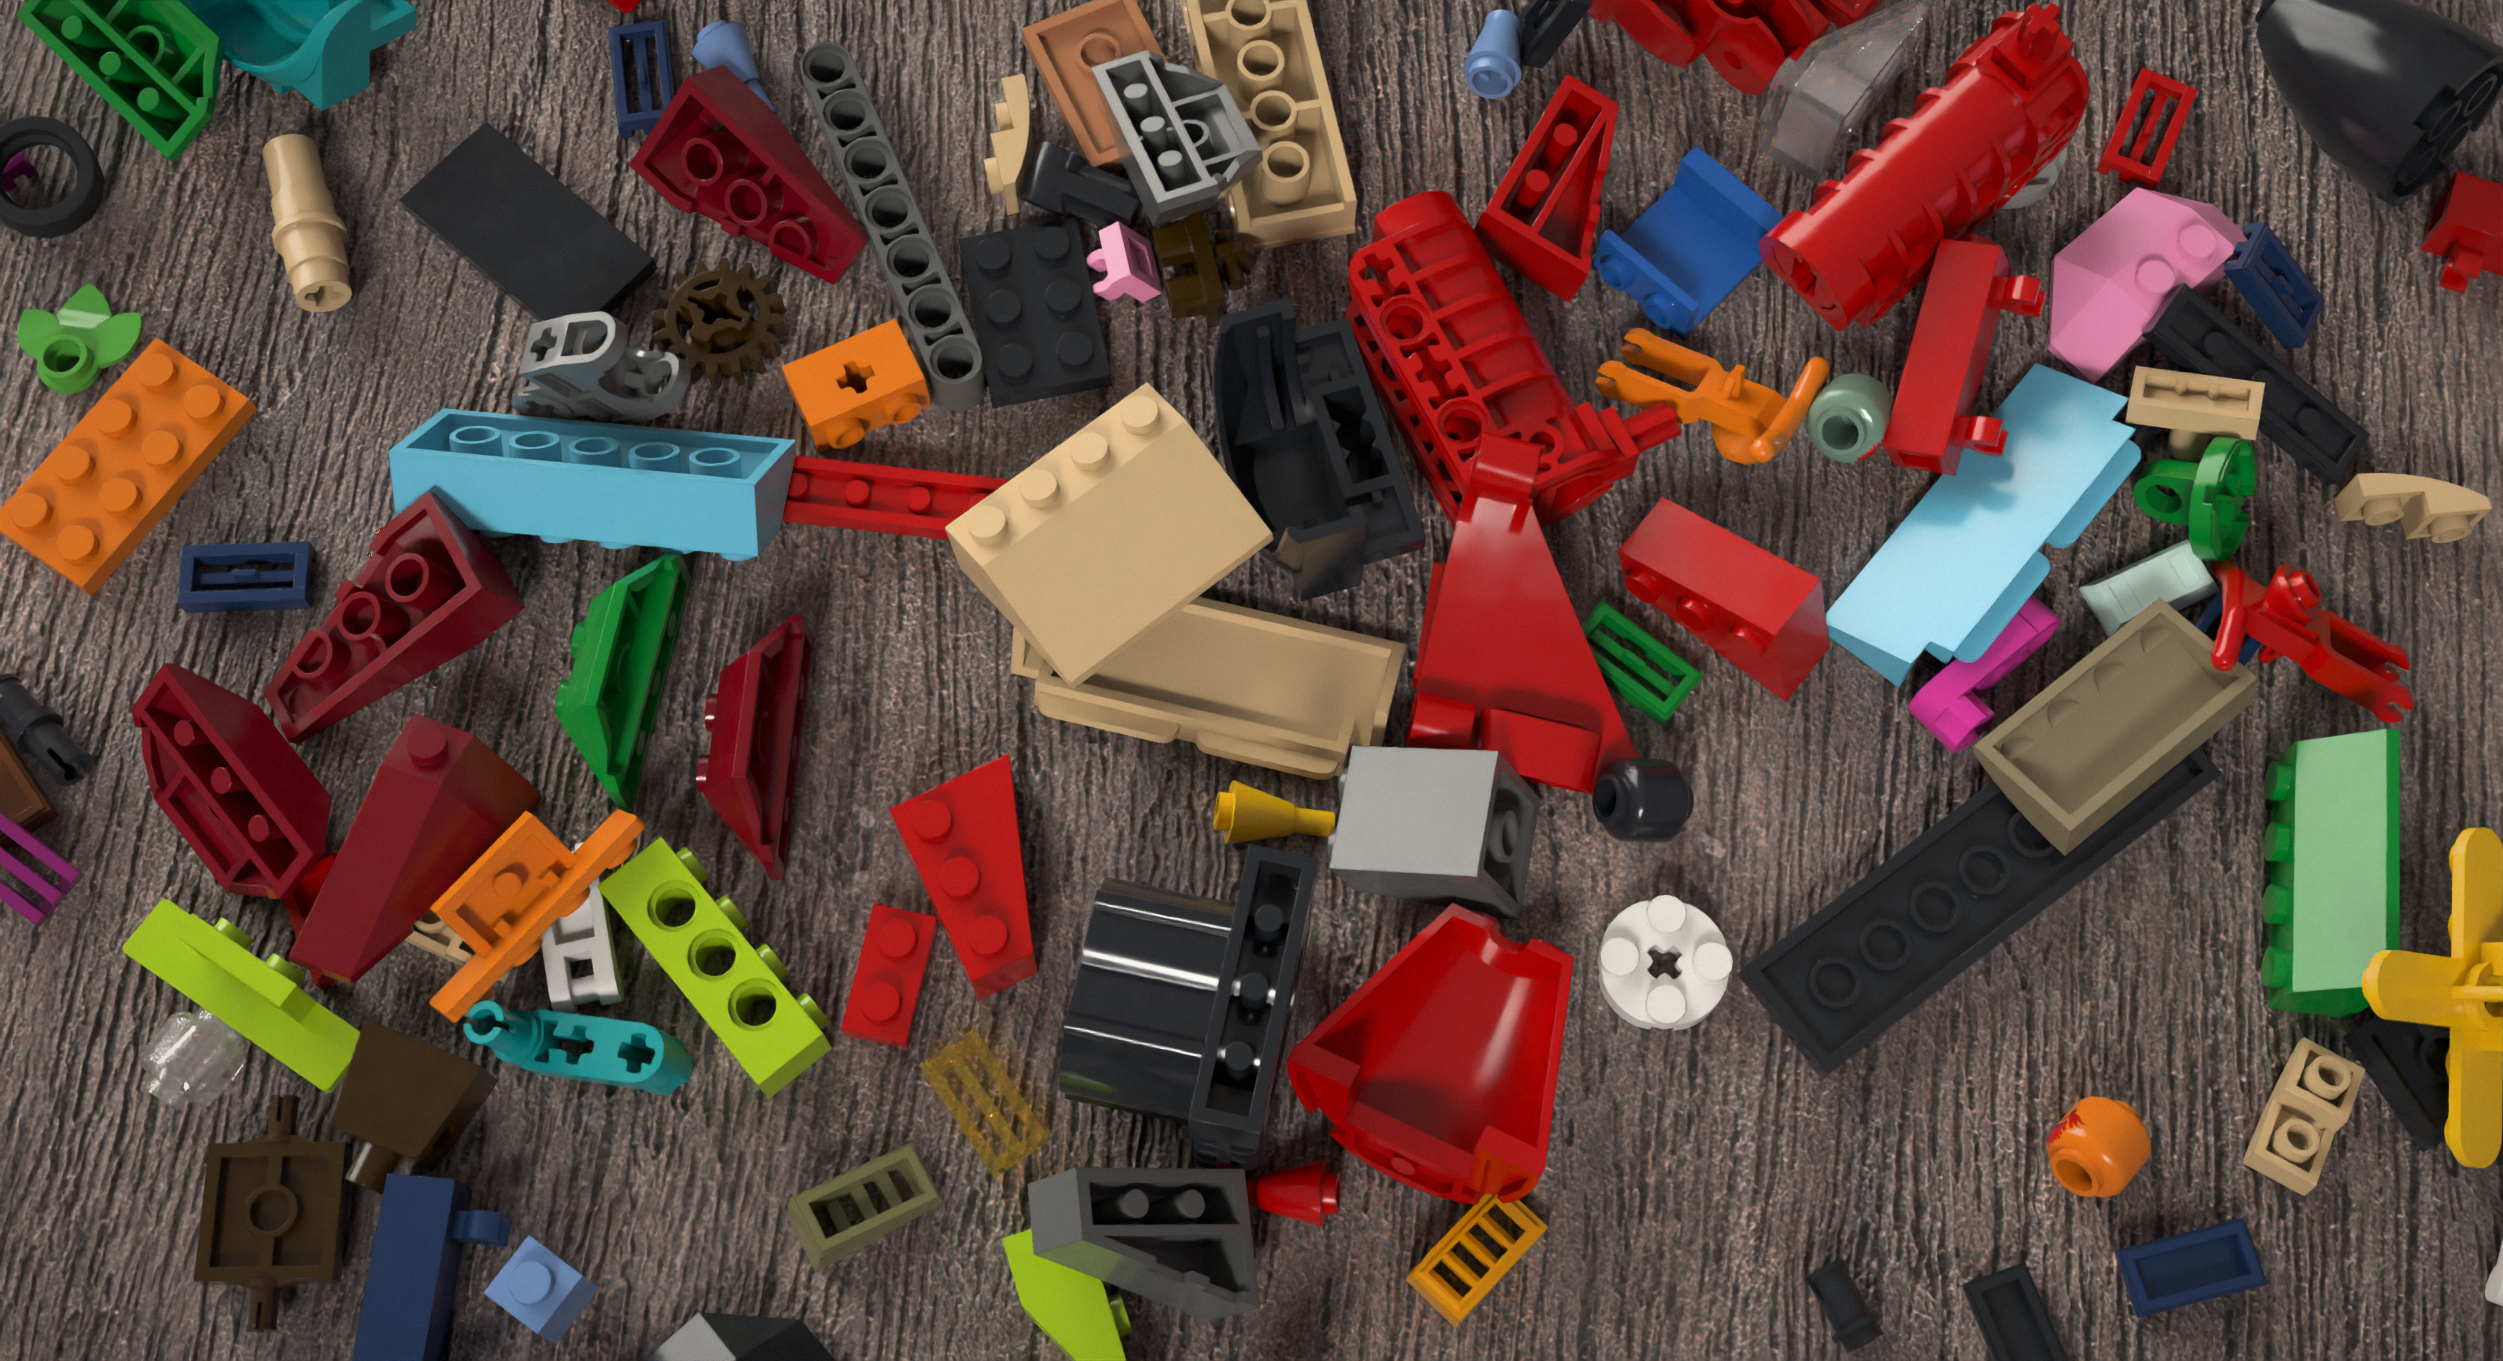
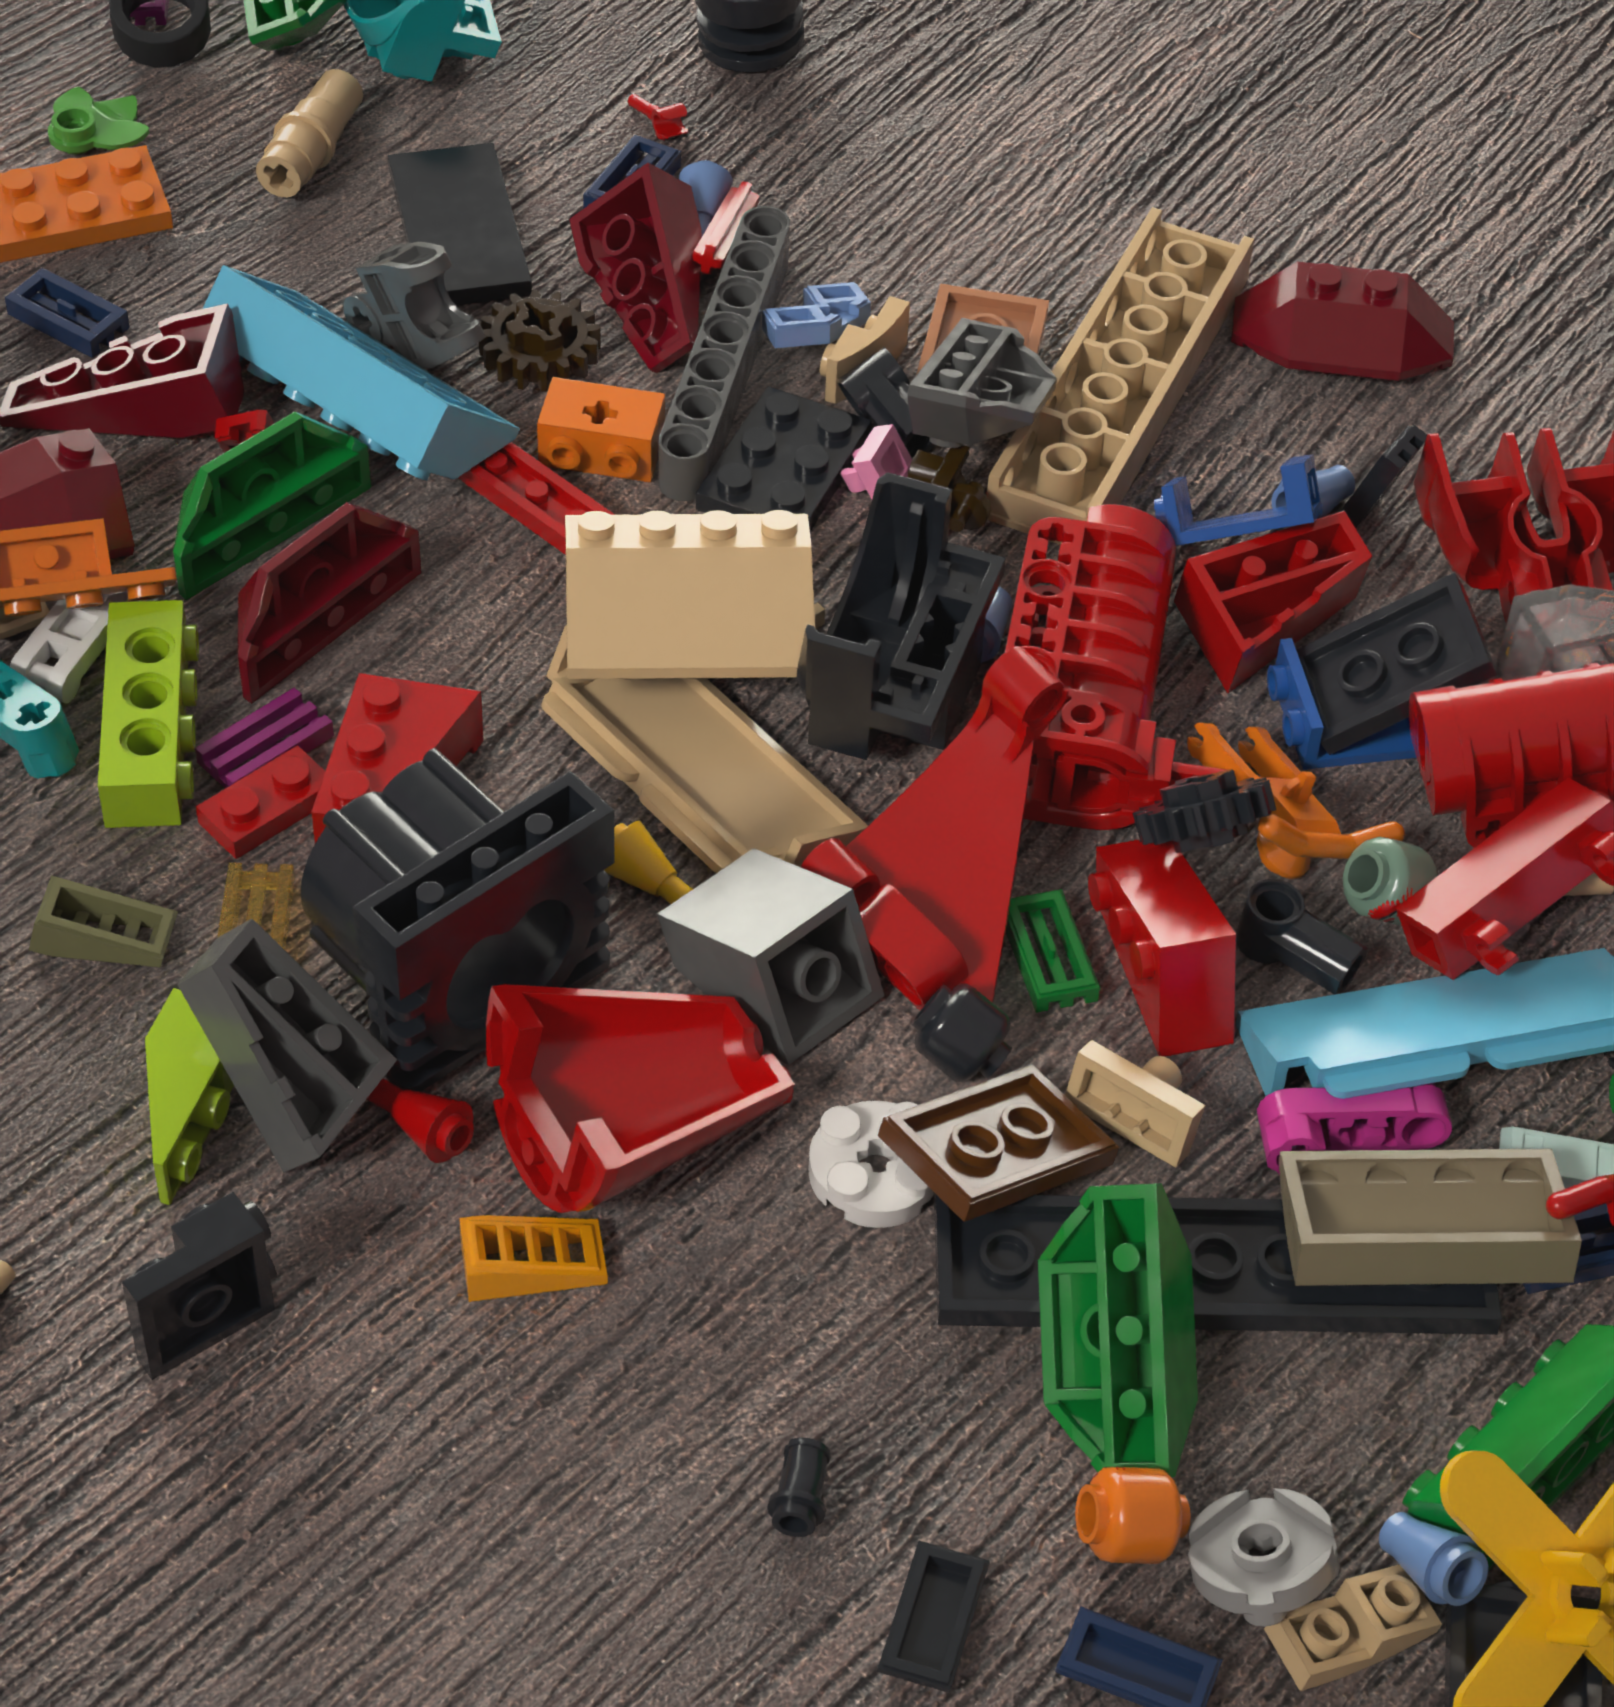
camera: 35 degrees right, 20 degrees down
none -> magenta tile [195,687,334,789]
none -> red tile [215,409,274,453]
none -> axle [692,181,760,274]
none -> medium blue tile [762,282,871,348]
none -> reddish brown tile [877,1065,1119,1222]
none -> green wedge [1038,1183,1198,1477]
none -> tan tile [1065,1040,1206,1168]
none -> black gear [1133,770,1277,853]
none -> blue panel [1154,454,1323,546]
none -> light grey plate [1188,1488,1340,1627]
none -> black piece [1236,879,1368,995]
none -> black plate [1296,572,1498,755]
none -> medium blue cone [1379,1512,1488,1606]

